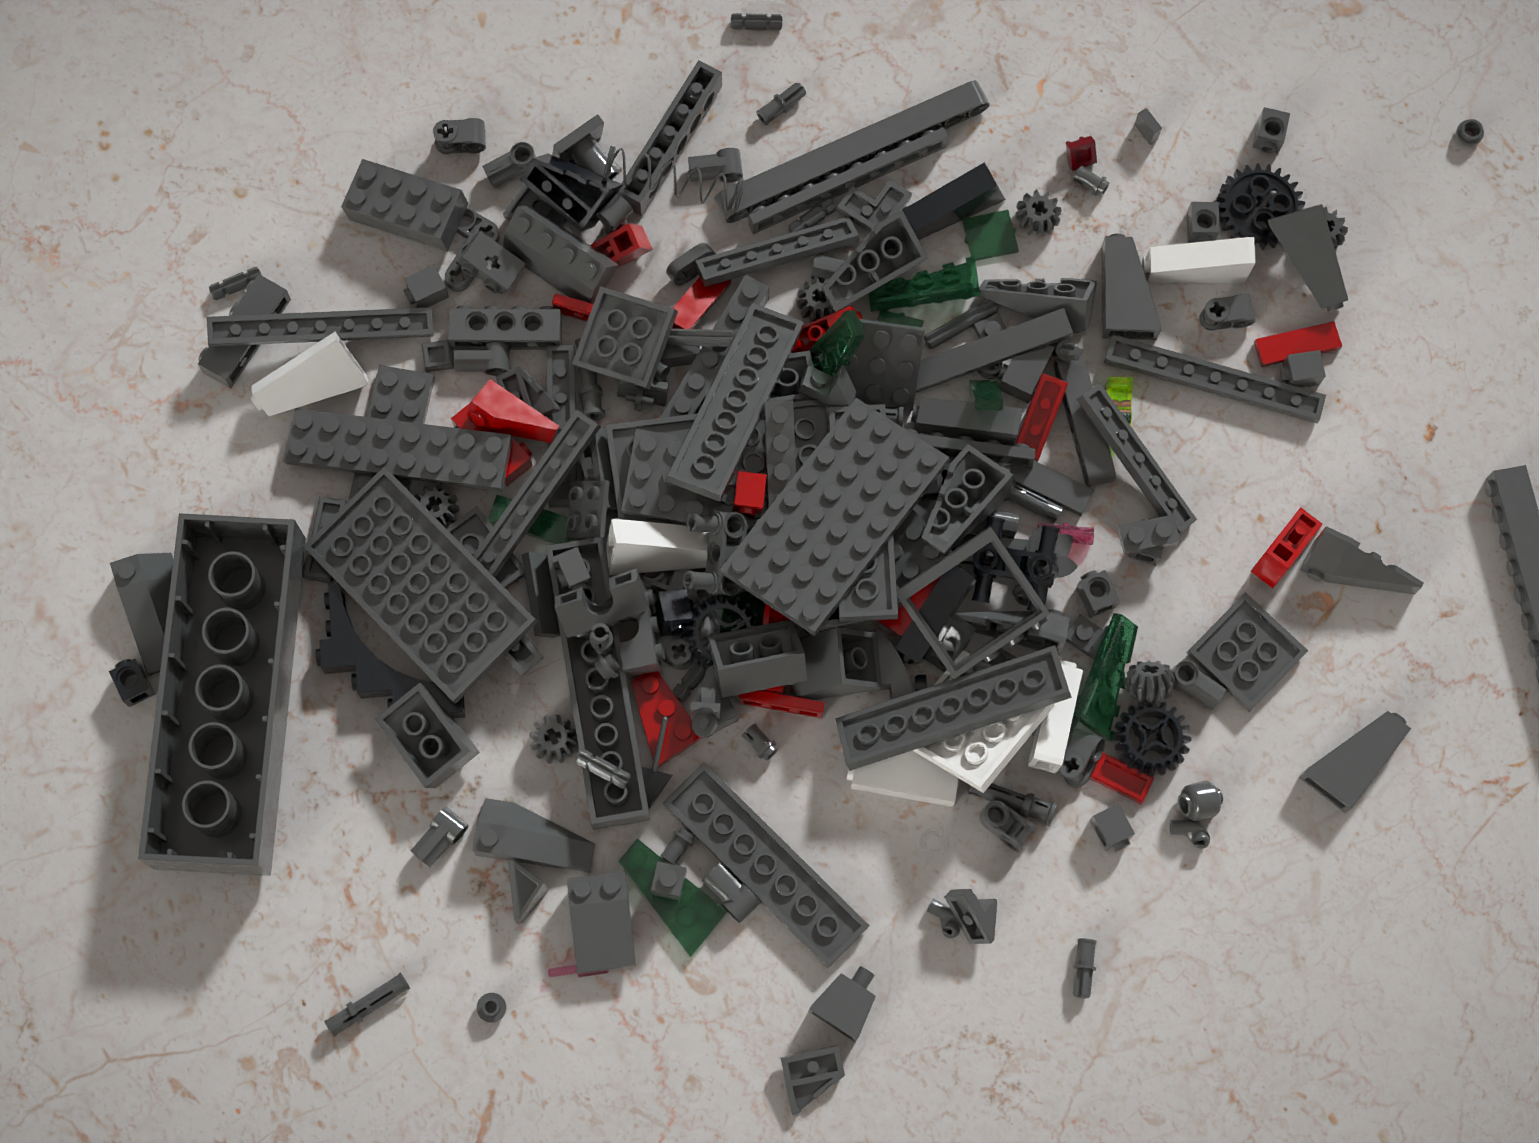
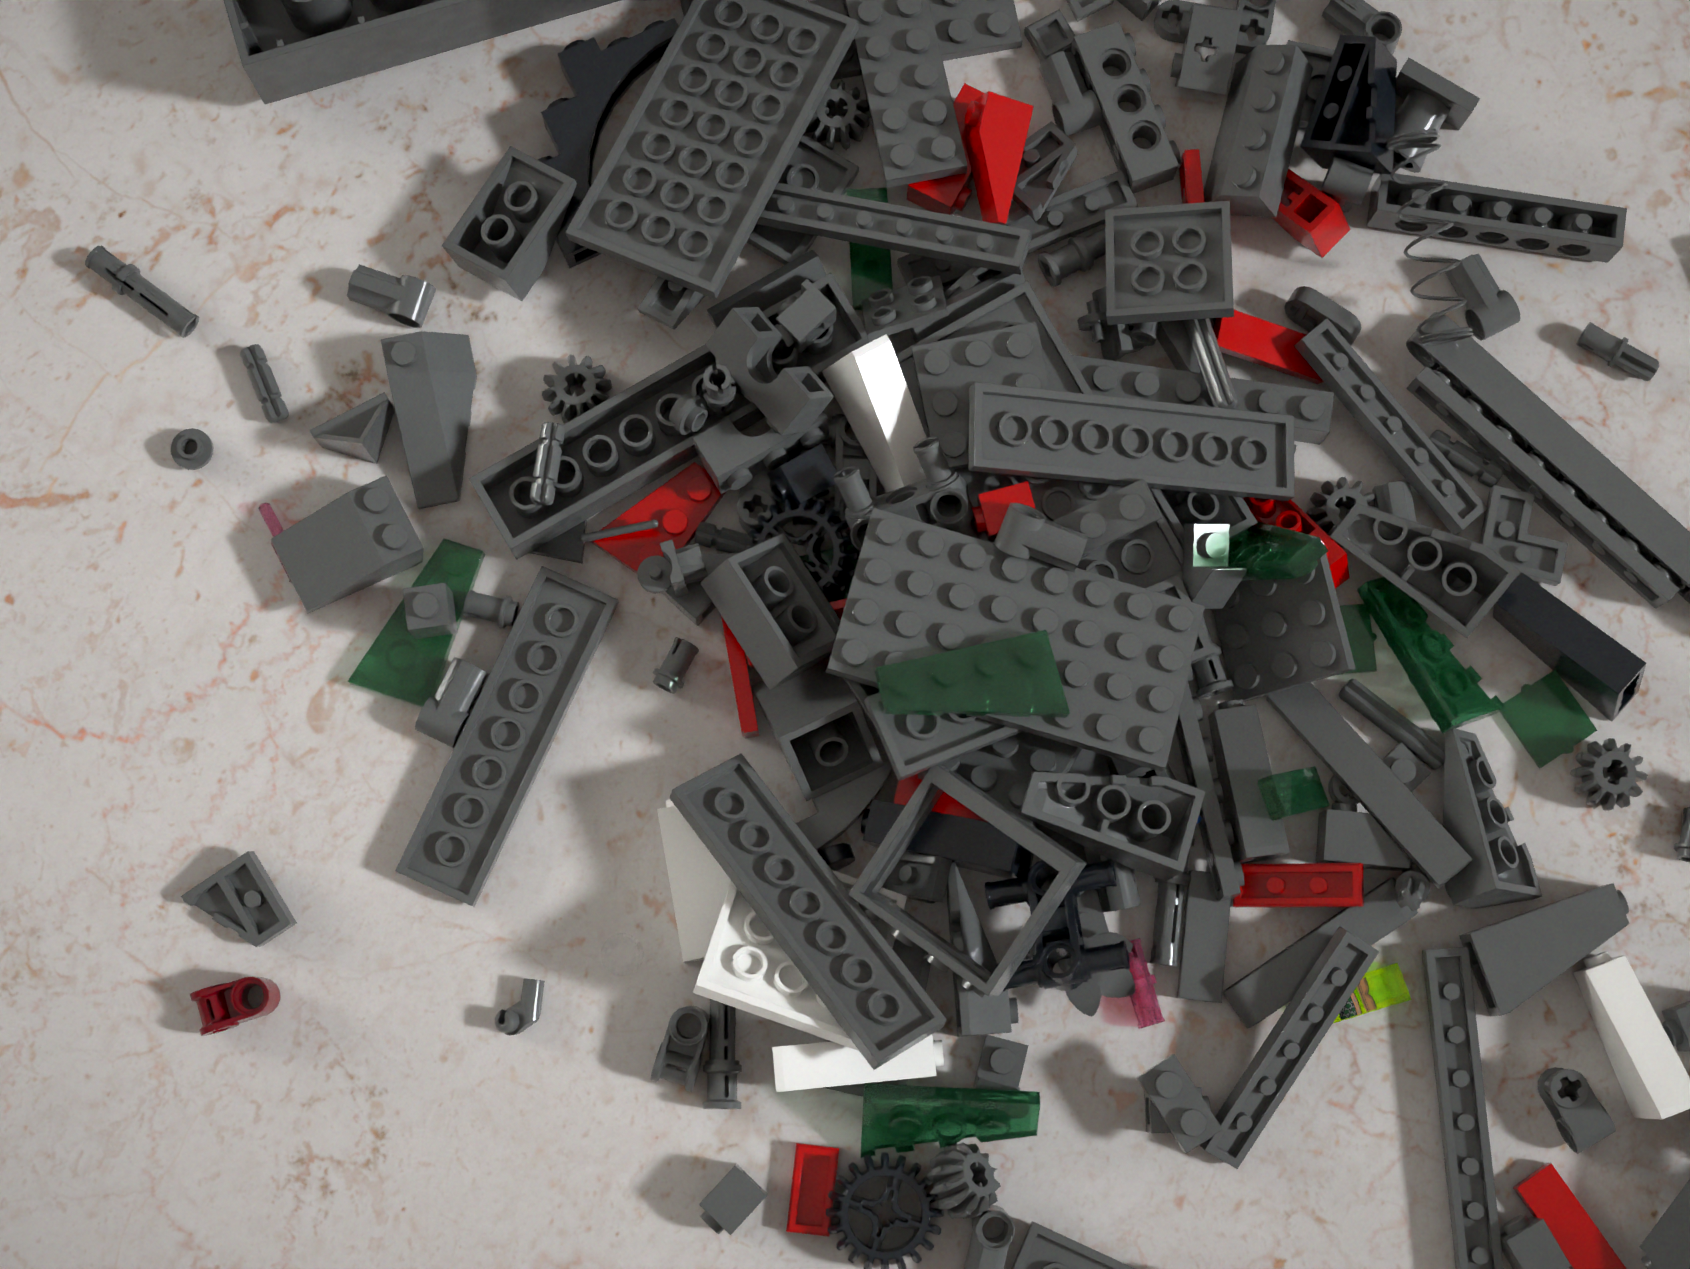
camera: 70 degrees right, 5 degrees up
dark grey torso [808,966,876,1042] -> none
dark grey slope [944,889,997,944] -> none
dark grey piece [1059,728,1105,788] -> none
dark grey axle [1073,938,1097,999] -> none
dark grey brick [1076,570,1120,618] -> none
none -> dark red piece [190,977,280,1036]
none -> dark grey axle [240,344,289,423]
none -> clear green wing [875,630,1070,718]
none -> dark grey piece [994,503,1088,573]

